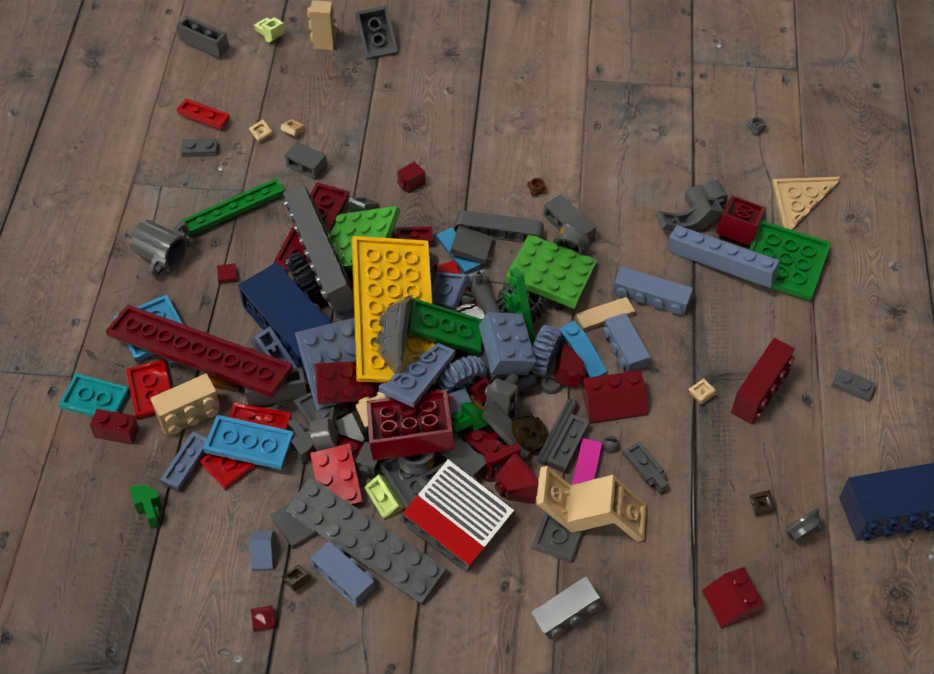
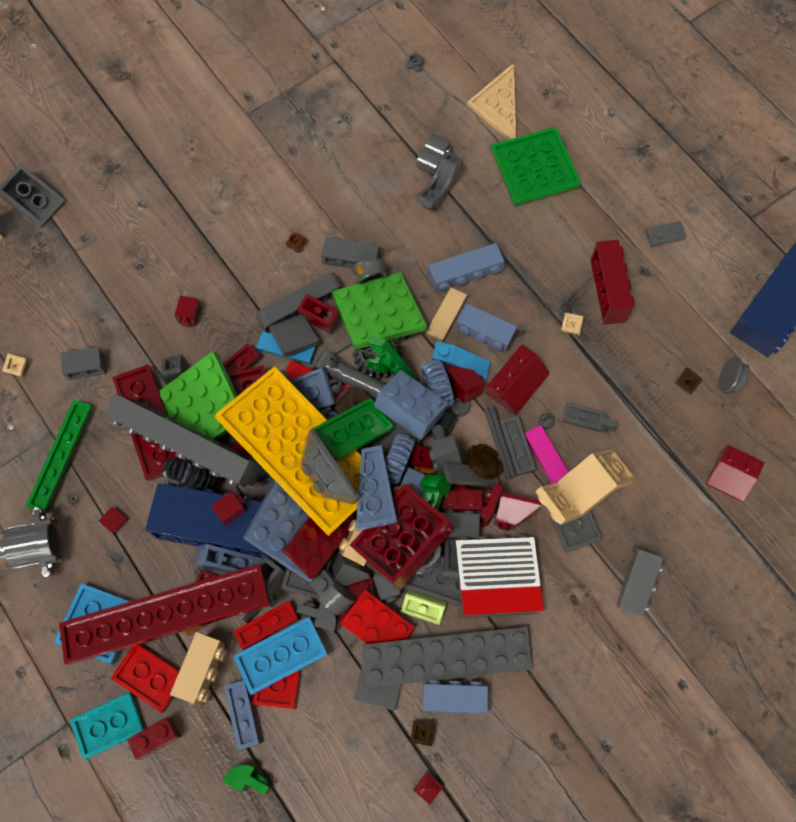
camera: 40 degrees left, 15 degrees up
sand blue slope [249,530,274,571] -> none
tan tile [281,119,305,136] -> none
sand blue brick [669,225,780,288] -> none
dark red slope [716,195,766,245] -> none
none -> dark red brick [211,491,246,526]
none -> dark red slope [297,294,340,334]

